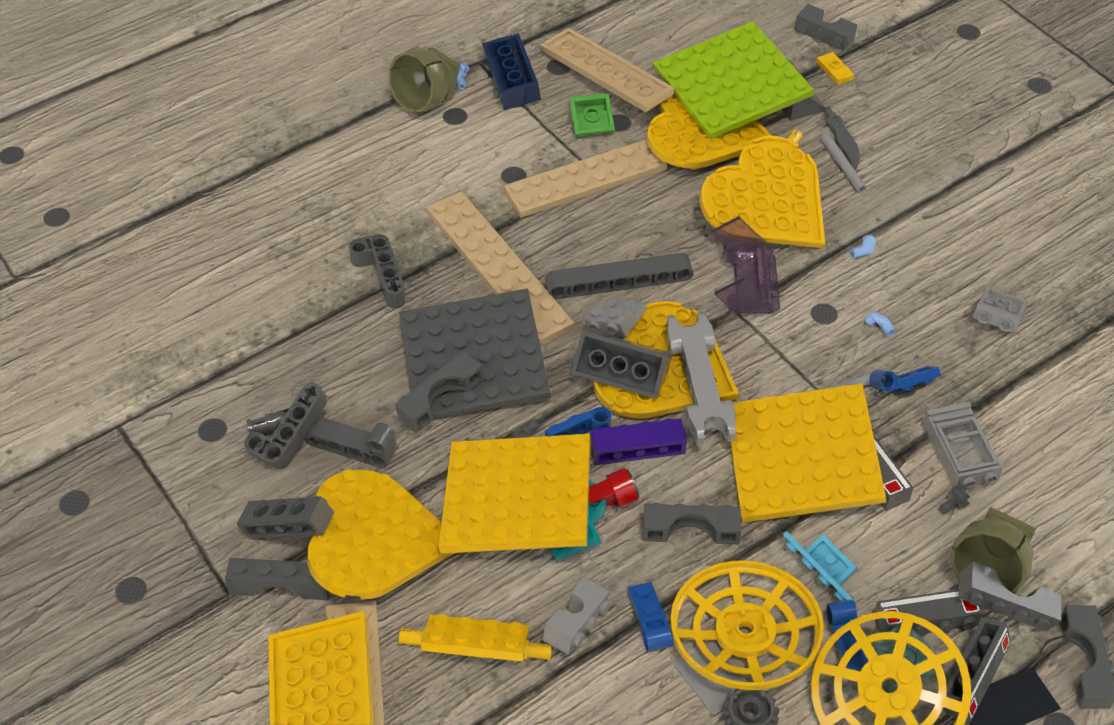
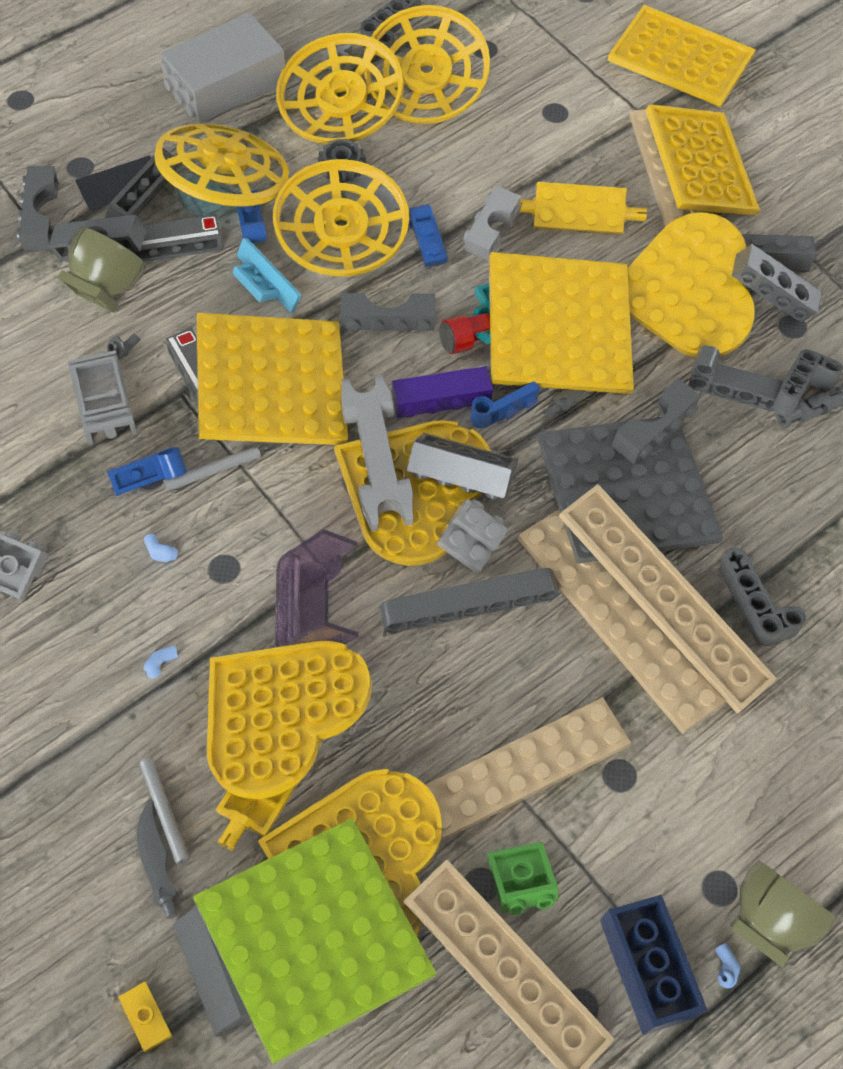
camera: 175 degrees right, 10 degrees up
none -> tan plate [559,484,777,714]

